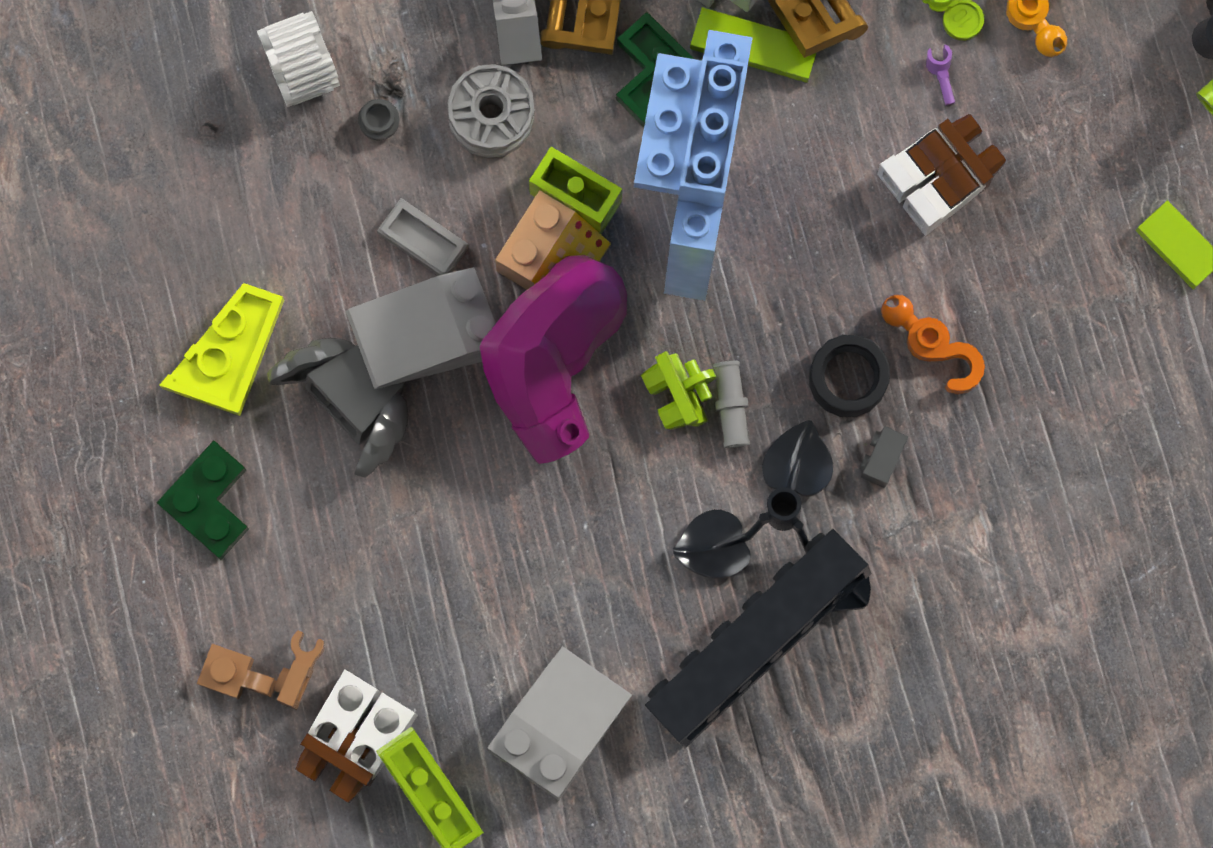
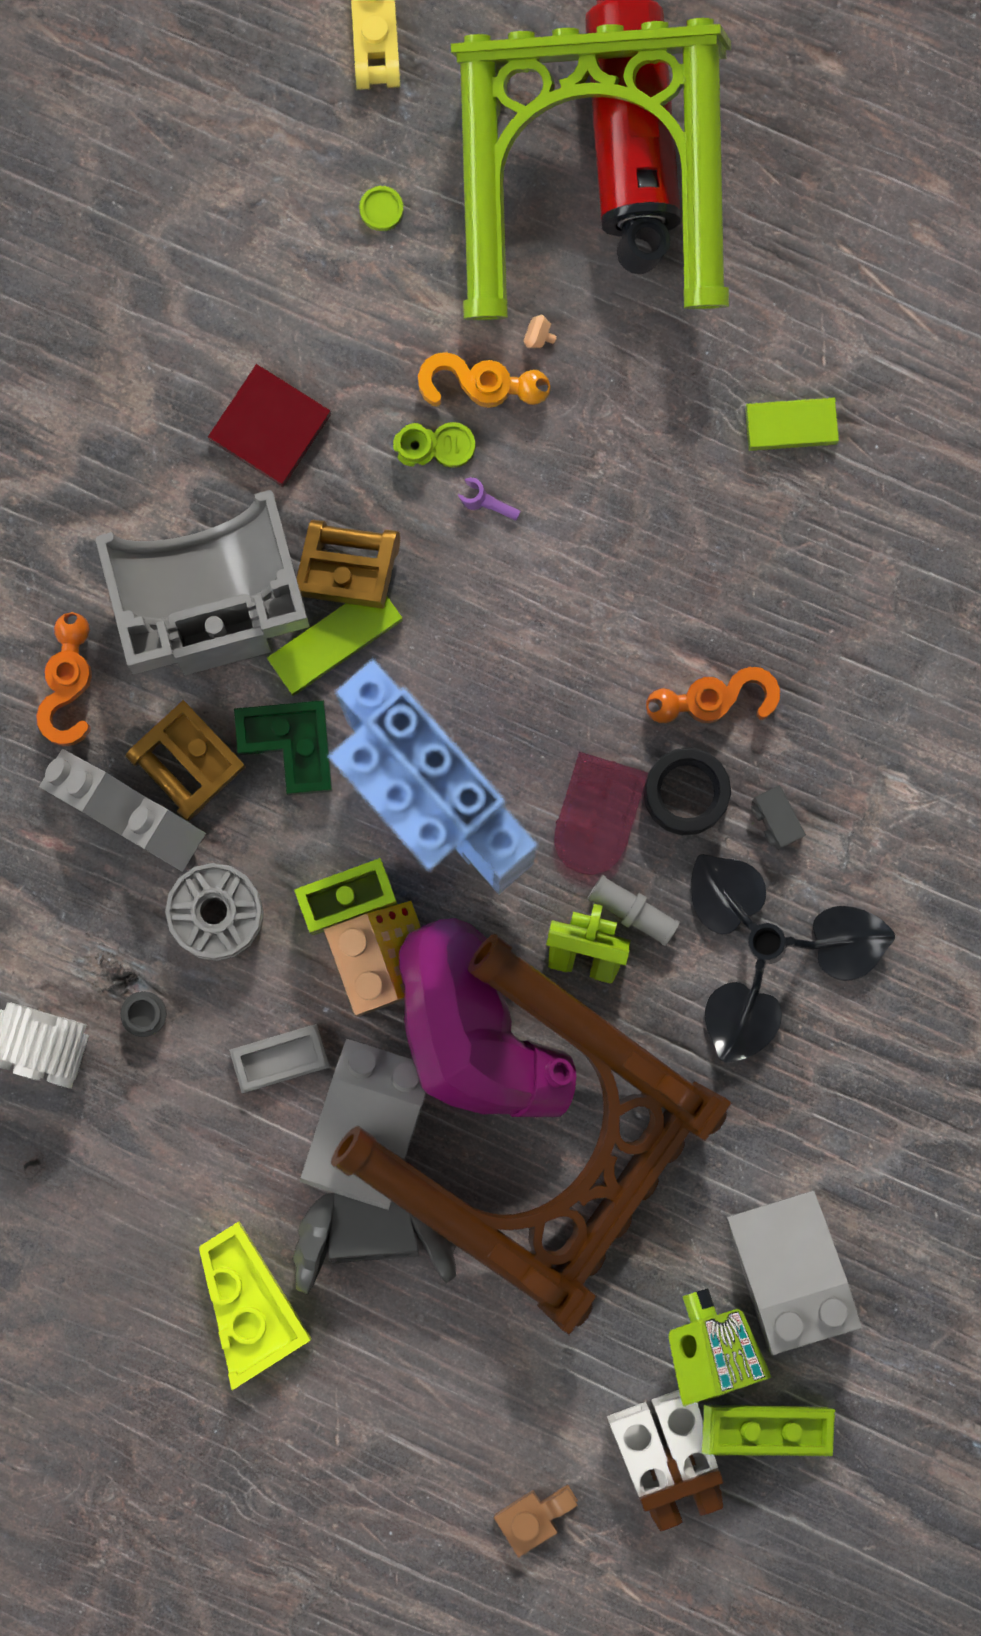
camera: 50 degrees left, 5 degrees up
dark green plate [156,440,249,560] -> none
medium nougat plate [274,630,325,710] -> none
black brick [645,529,872,749] -> none
hips [877,114,1006,236] -> none
none -> reddish brown arch [331,934,732,1335]
none -> light nougat rock [524,315,557,348]
none -> clear pink window [554,751,648,875]
none -> lime torso [668,1288,772,1406]

